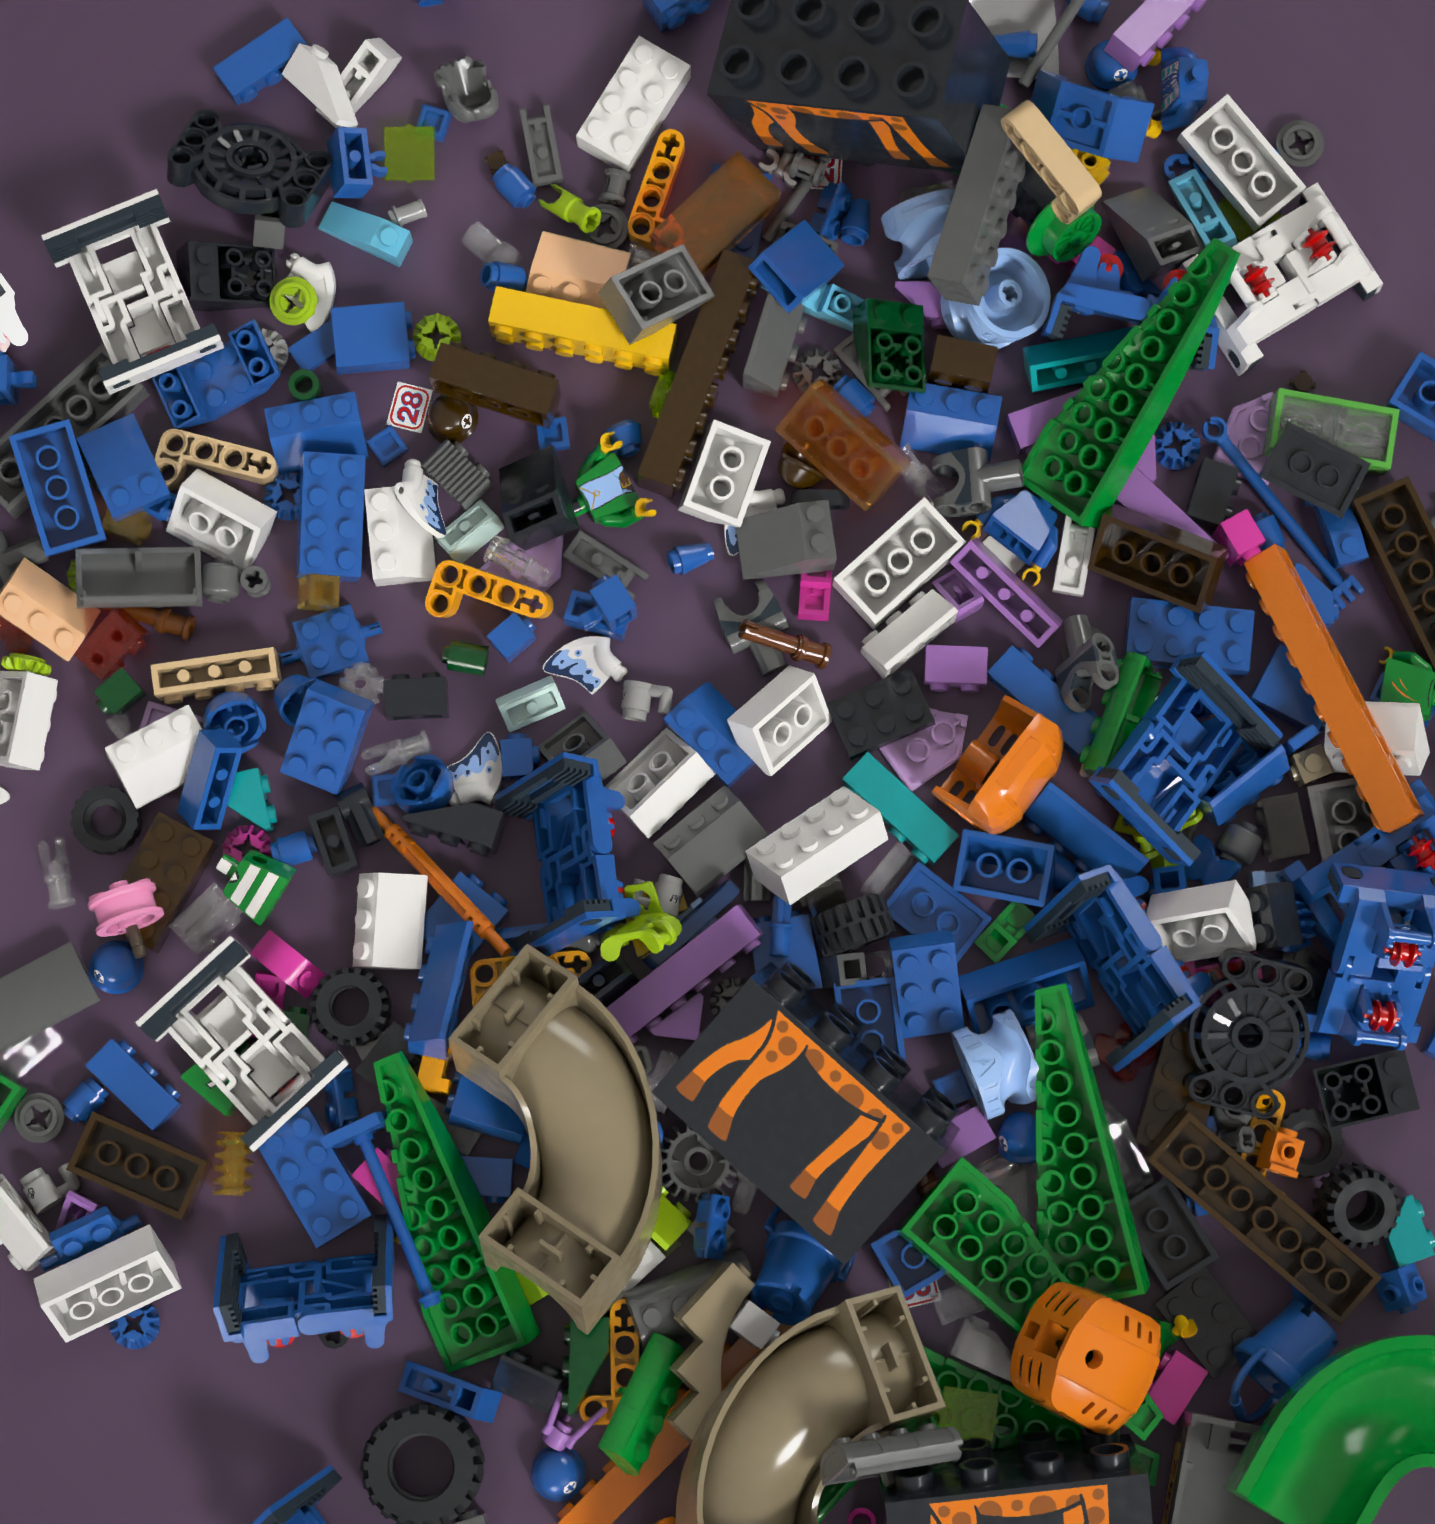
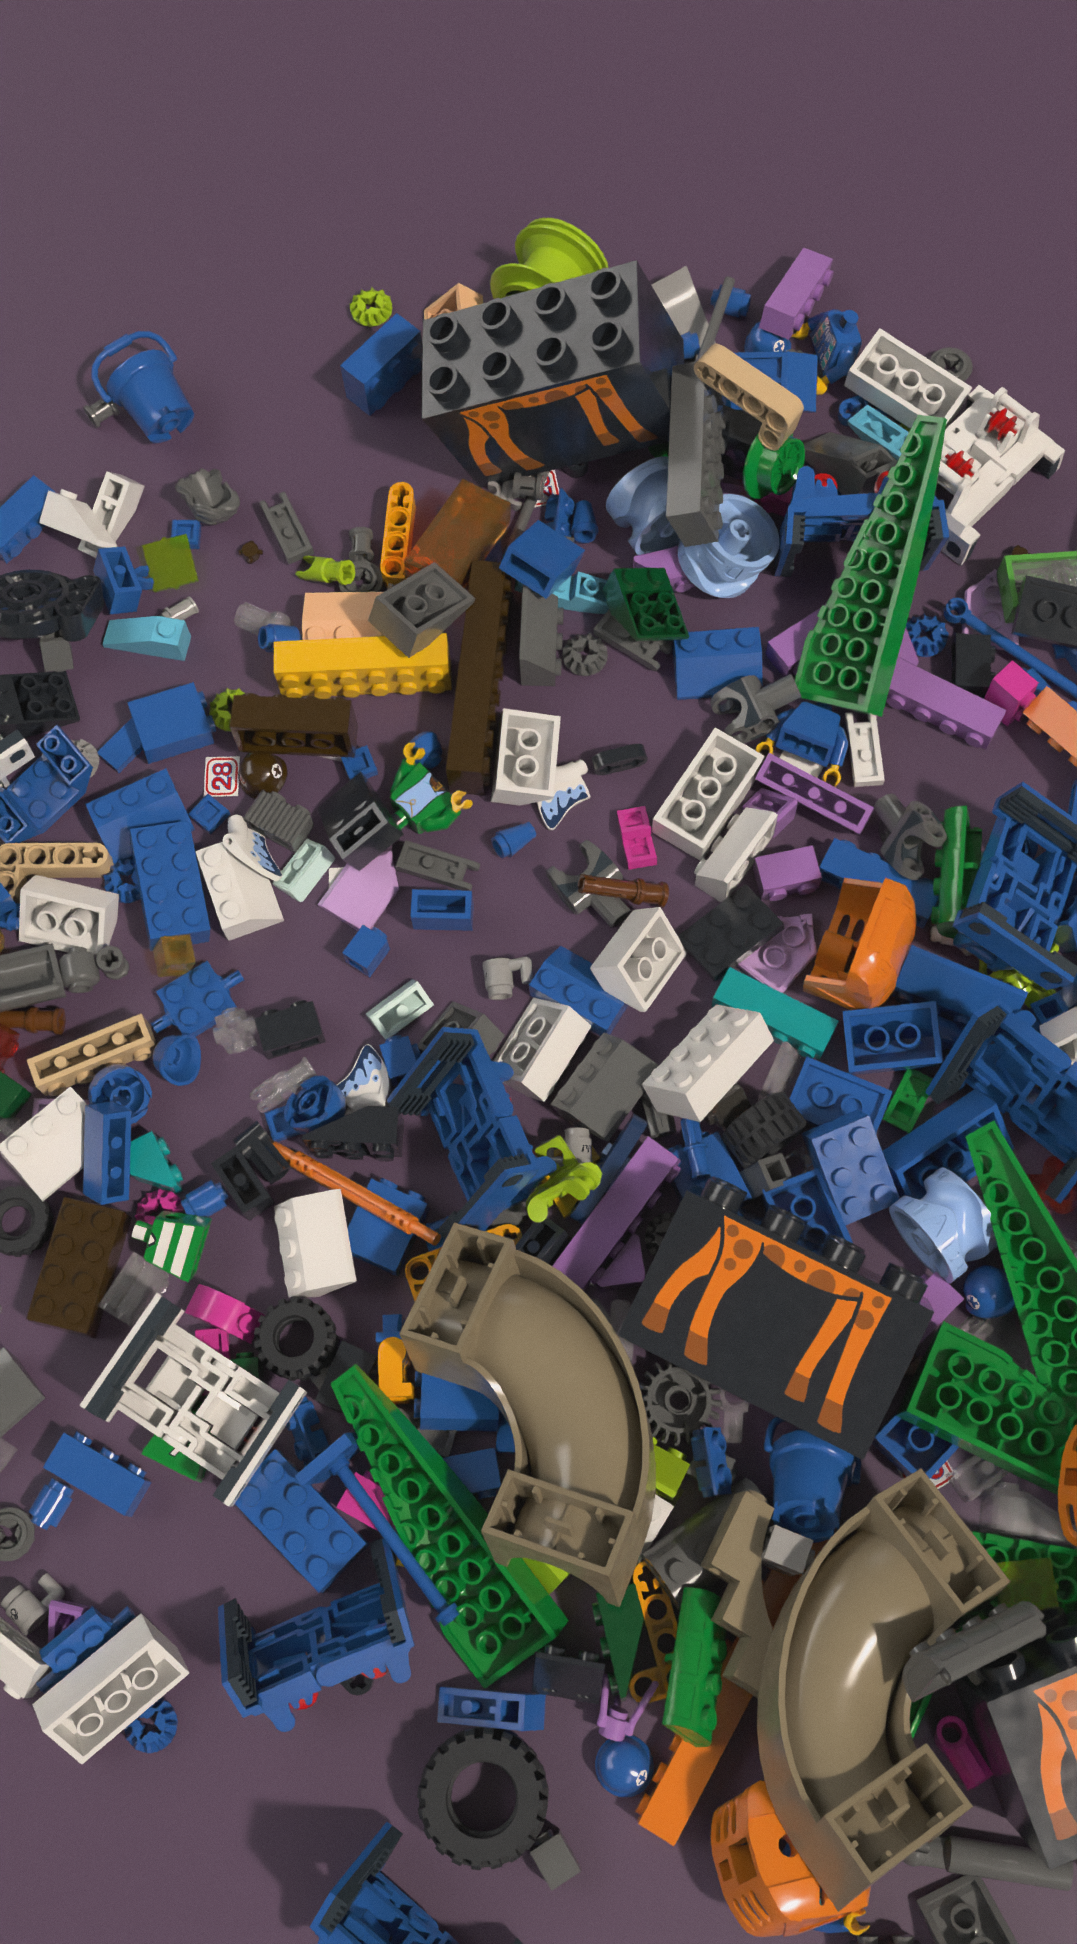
camera: 10 degrees left, 10 degrees down
dark brown brick [66,1111,213,1221] -> none
bright pink wheel [87,878,164,959] -> none
blue helmet [88,940,144,994] -> none
clear yellow piece [212,1132,255,1196] -> none
lime gear [270,277,319,326] -> none
blue brick [280,679,375,795] -> none
white arm [285,253,336,332] -> none
dark green brick [288,369,323,402] -> none
blue slope [403,921,474,1060] -> none
light orange beam [425,560,554,619] -> none
dark green brick [442,640,489,677] -> none
clear piece [483,536,551,587] -> none
blue brick [492,163,536,209] -> none
arm [543,636,627,695] -> none
white brick [576,36,691,174] -> none
blue brick [578,574,638,633] -> none
clear neon green gear [649,370,675,418] -> none
dark grey slope [735,500,837,580] -> none
clear orange brick [775,379,913,511] -> none
dark brown helmet [777,441,827,489] -> none
blue brick [831,375,876,420] -> none
clear piece [888,444,947,507] -> none
dark brown brick [927,335,998,394] -> none
blue tile [932,1068,973,1105] -> none
teal brick [1022,327,1133,392] -> none
dark brown brick [1087,504,1229,614] -> none
blue brick [1122,597,1255,677] -> none

